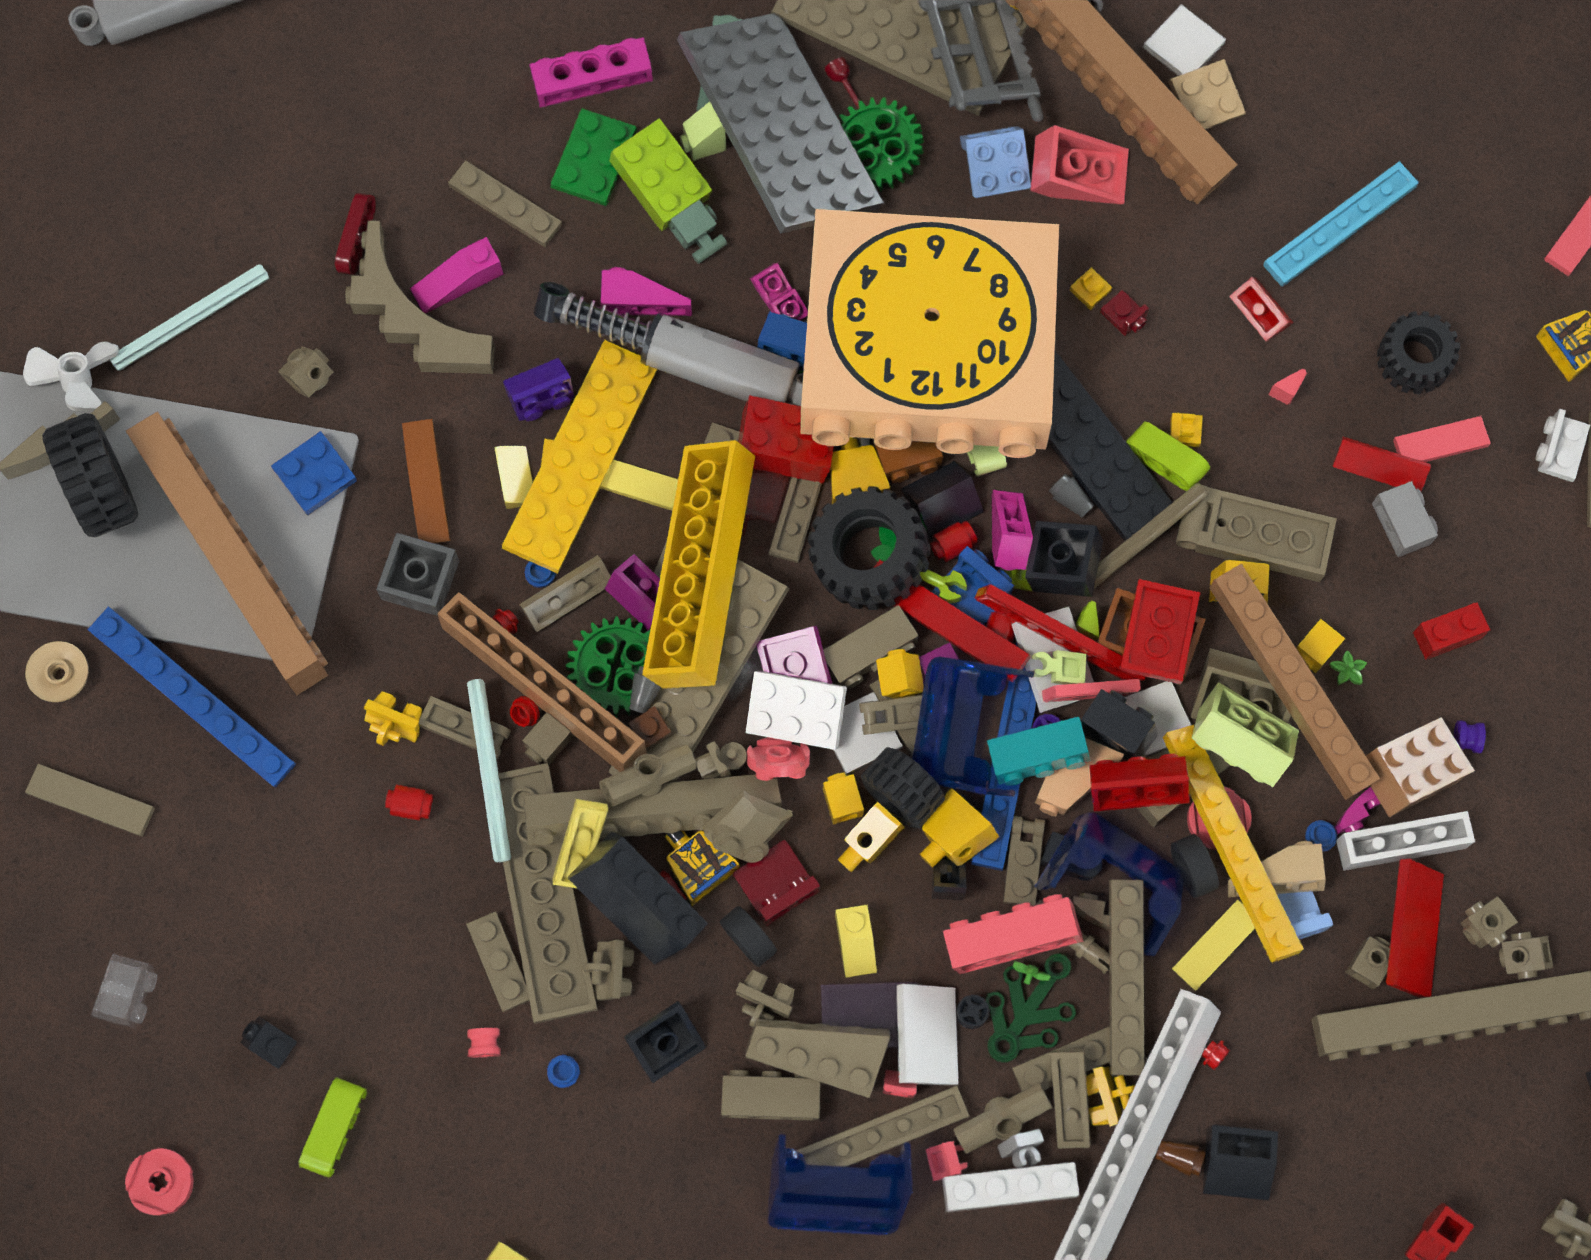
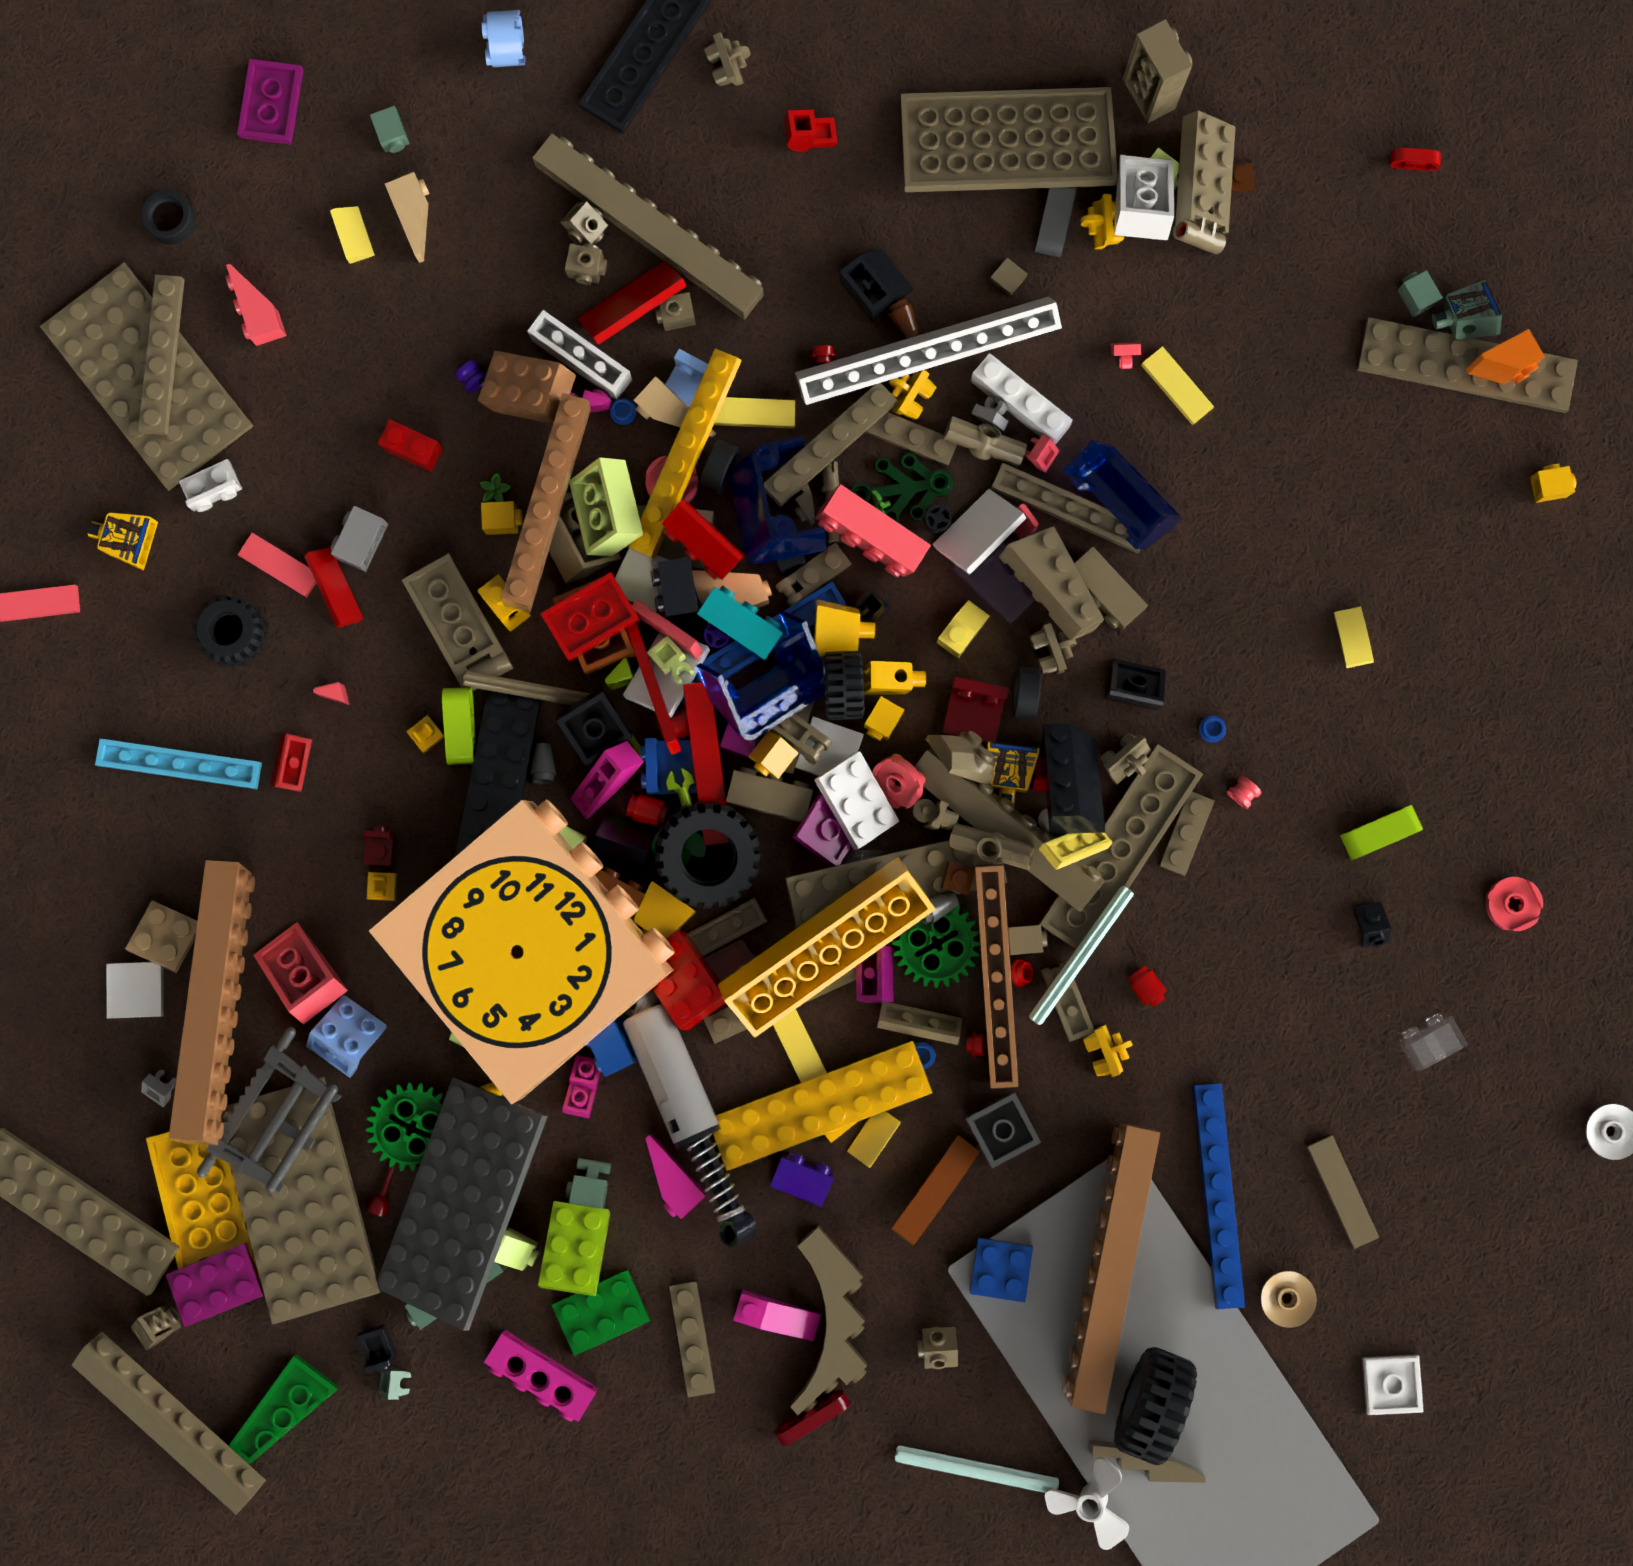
camera: 130 degrees left, 10 degrees up
dark tan plate [1051,1049,1091,1148] -> none

